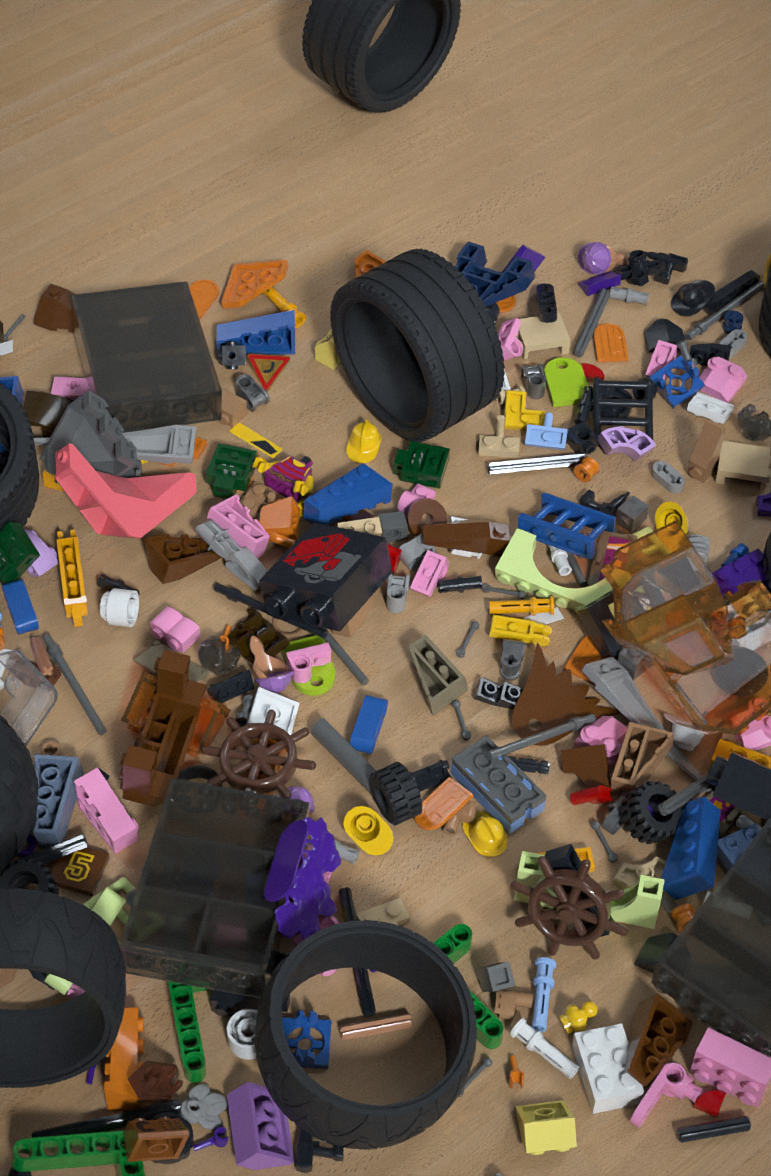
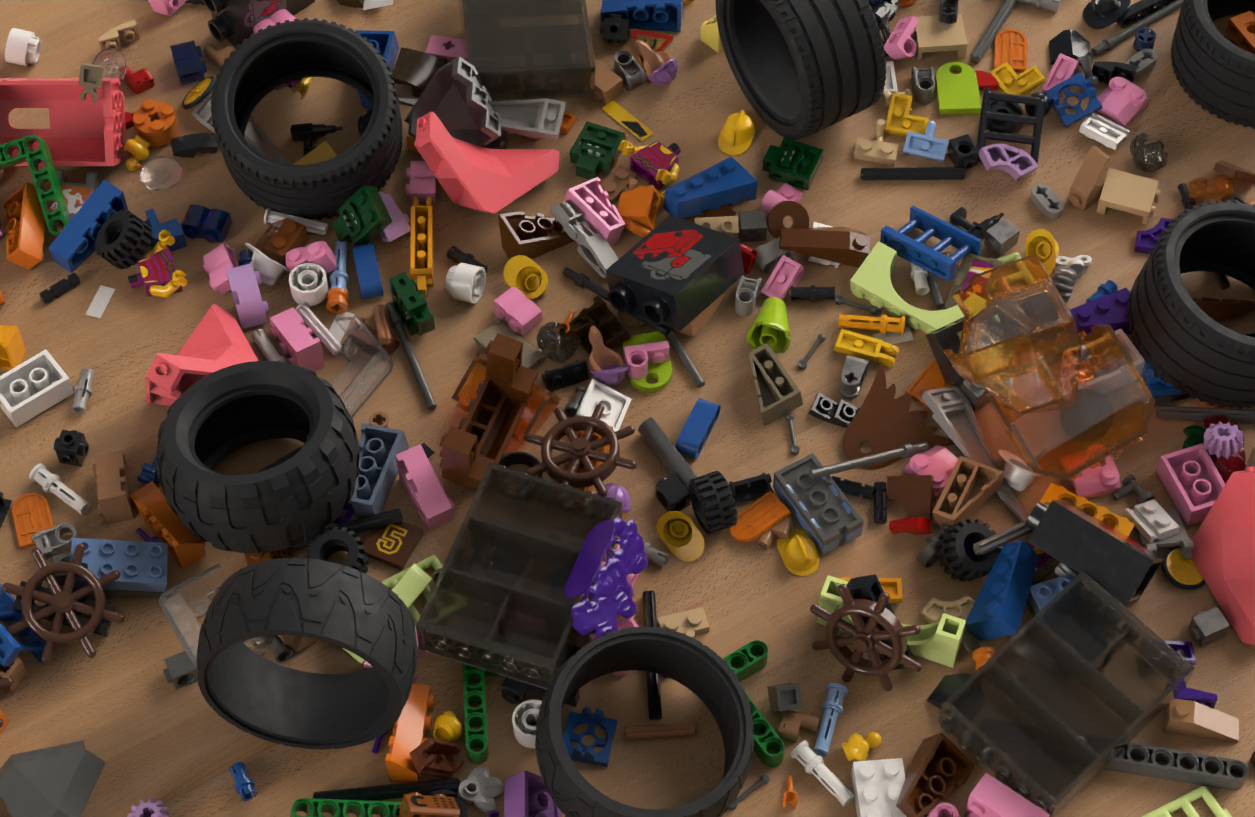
camera: 10 degrees right, 5 degrees up
black pin [574,386,593,425] -> none
orange wheel [574,457,600,483] -> none
dark grey hinge [591,821,618,863] -> none
none -> dark green piece [390,272,435,336]
none -> bright pink brick [406,161,437,203]
none -> yellow animal [433,710,464,743]
none -> yellow piece [503,255,548,299]
none -> piece [635,40,678,85]
none -> black brick [655,474,690,512]
none -> lime cone [746,297,791,354]
none -> black axle [874,481,887,524]
none -> yellow tile [990,62,1047,96]
none -> white piece [1055,255,1092,278]

